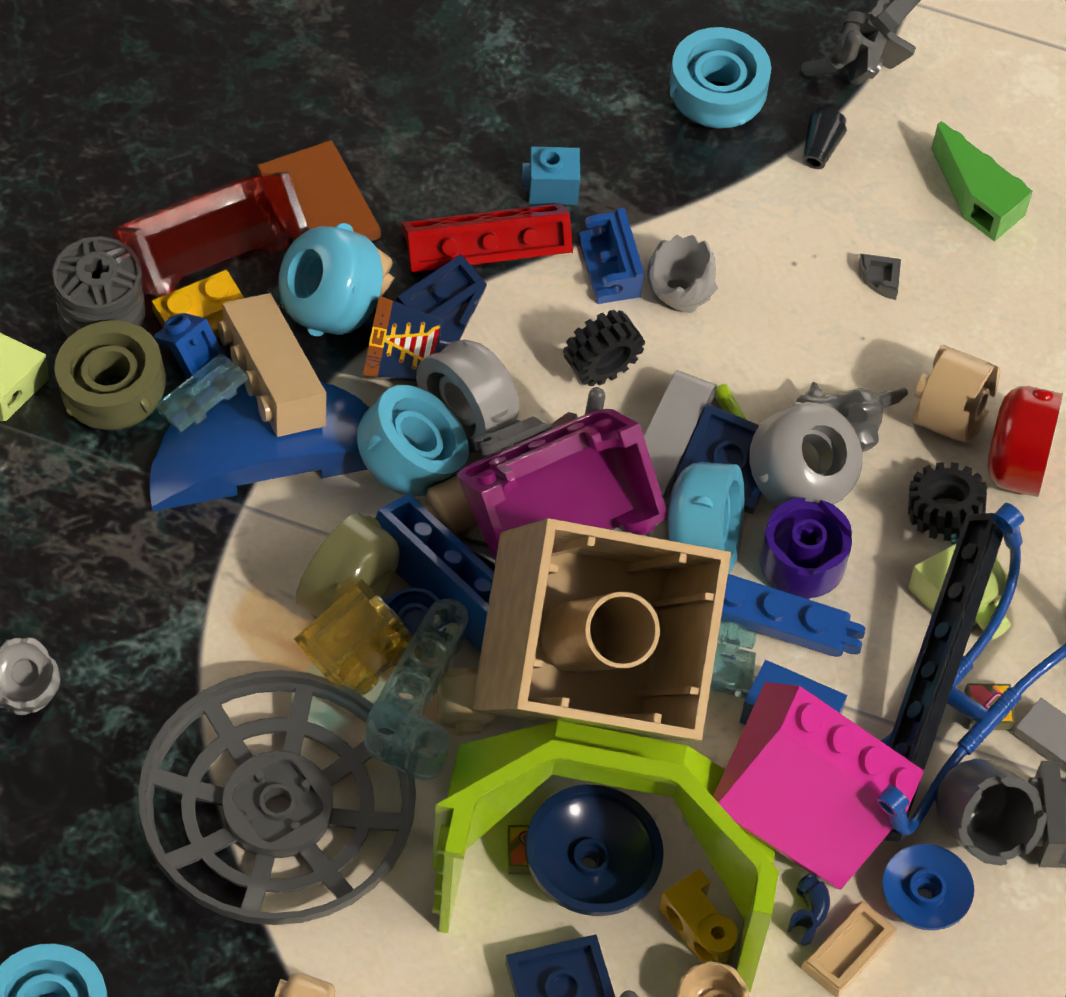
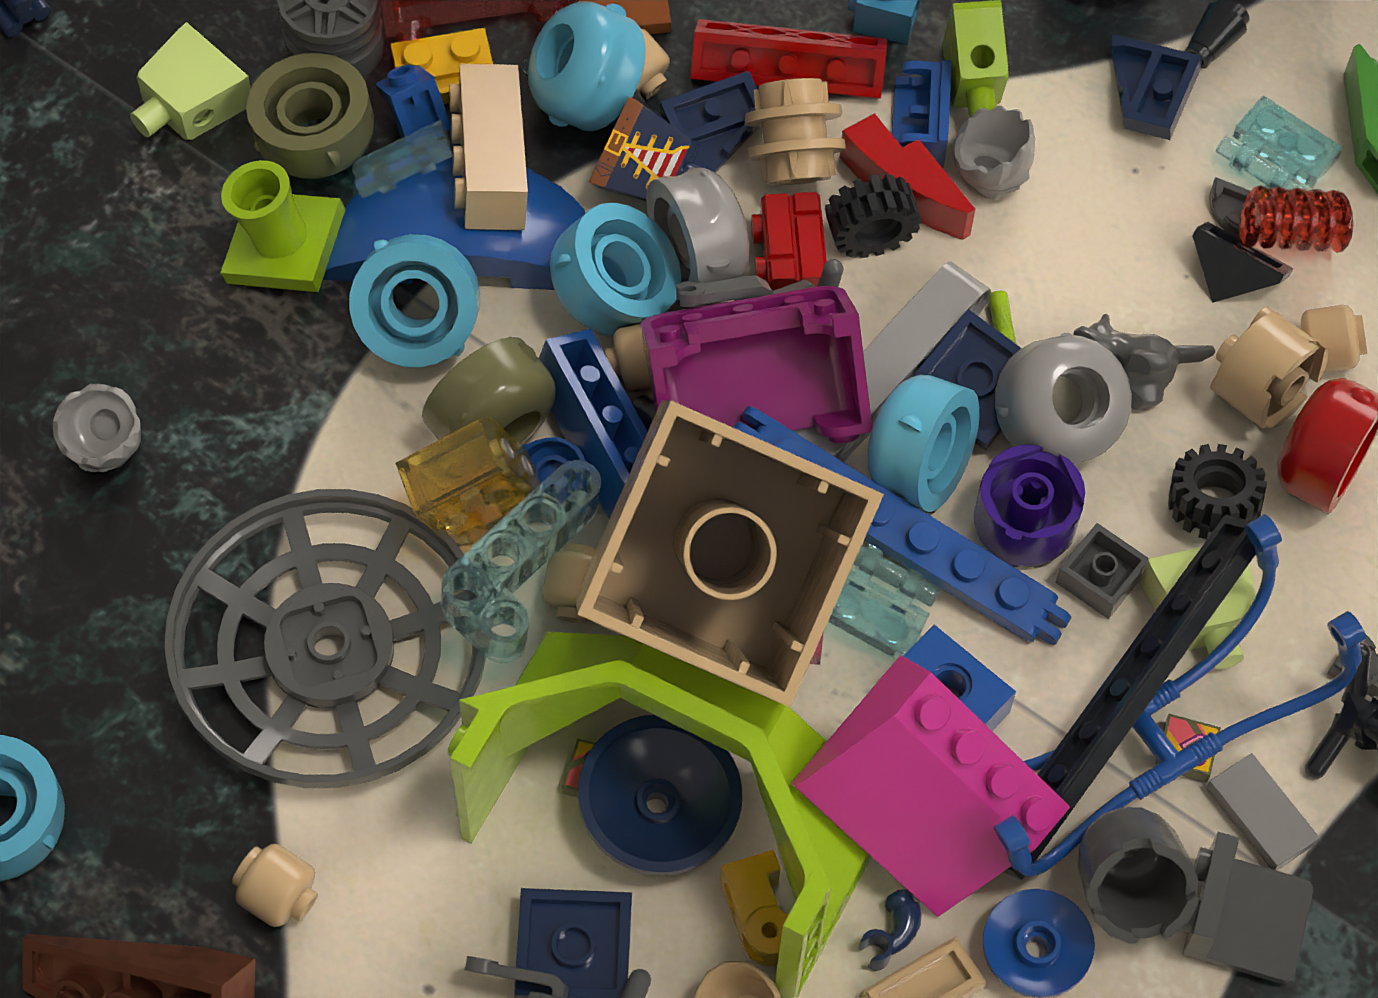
camera: 20 degrees right, 5 degrees up
none -> lime plant [220,160,346,292]
none -> medium azure piece [349,234,480,367]
none -> tan piece [744,78,846,185]
none -> red brick [751,192,827,291]
none -> red slope [839,113,976,240]
none -> lime torso [942,0,1009,118]
none -> dark grey piece [1056,523,1150,619]
none -> dark blue wing [1111,35,1202,140]
none -> black slope [1192,221,1294,303]
none -> clear light blue plate [1216,95,1343,205]
none -> clear red piece [1239,185,1354,253]
none -> tan head [1300,305,1367,373]

